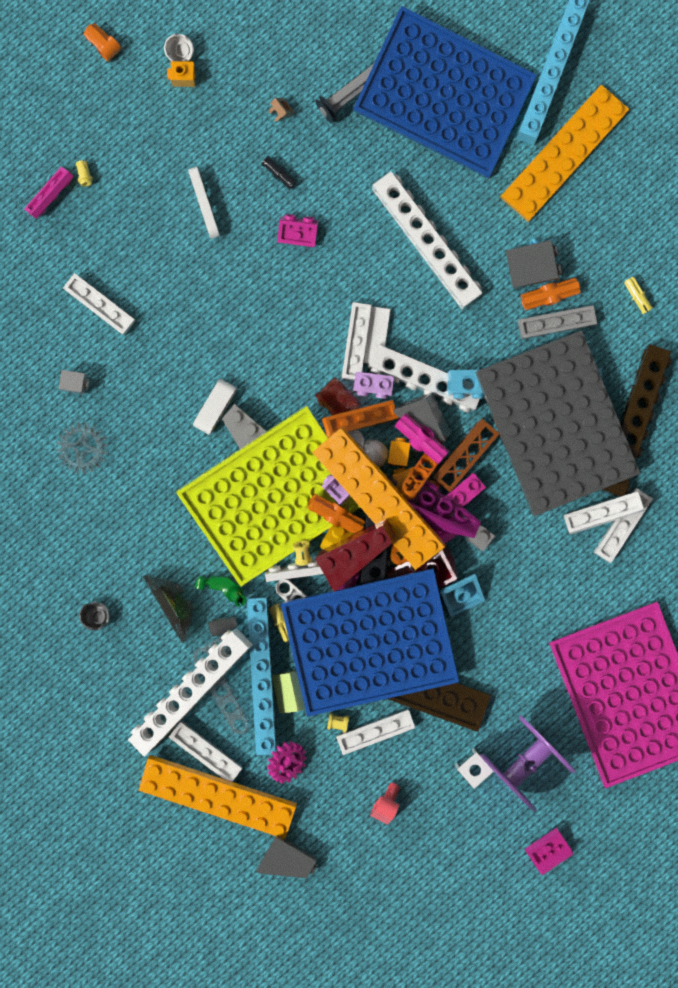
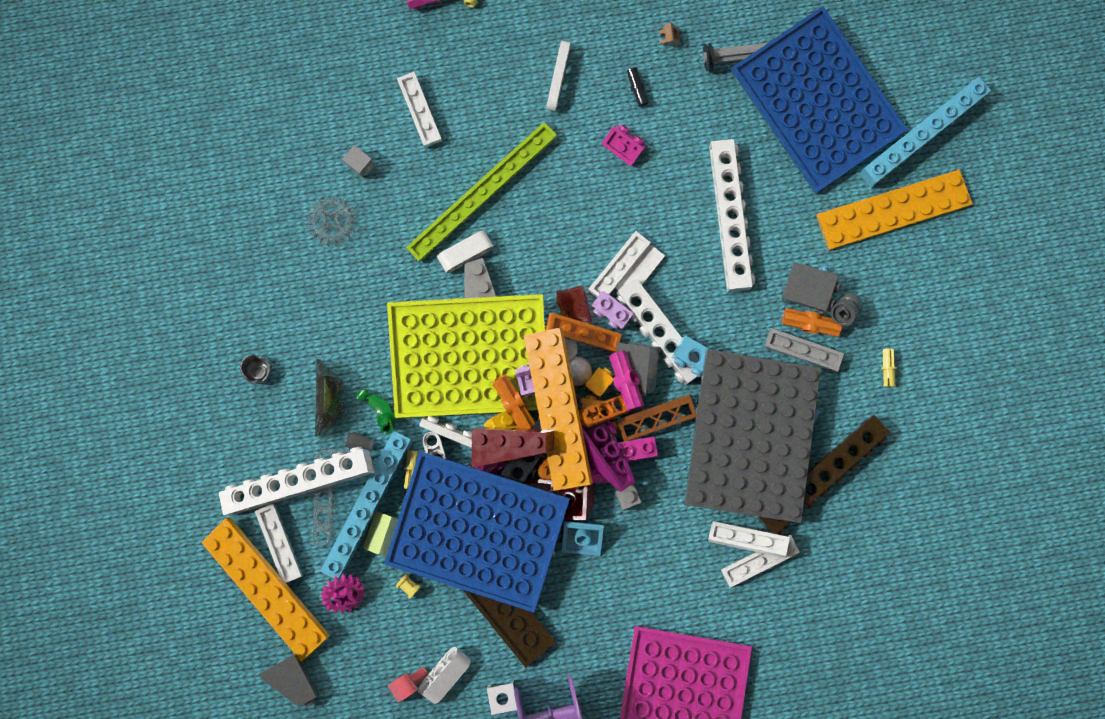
camera: 30 degrees right, 5 degrees down
light yellow bush [292,540,312,566] -> none
white plate [336,709,415,755] -> none
none -> lime plate [406,122,557,262]
none -> white beam [418,647,471,704]
none -> dark grey wheel [831,293,863,326]

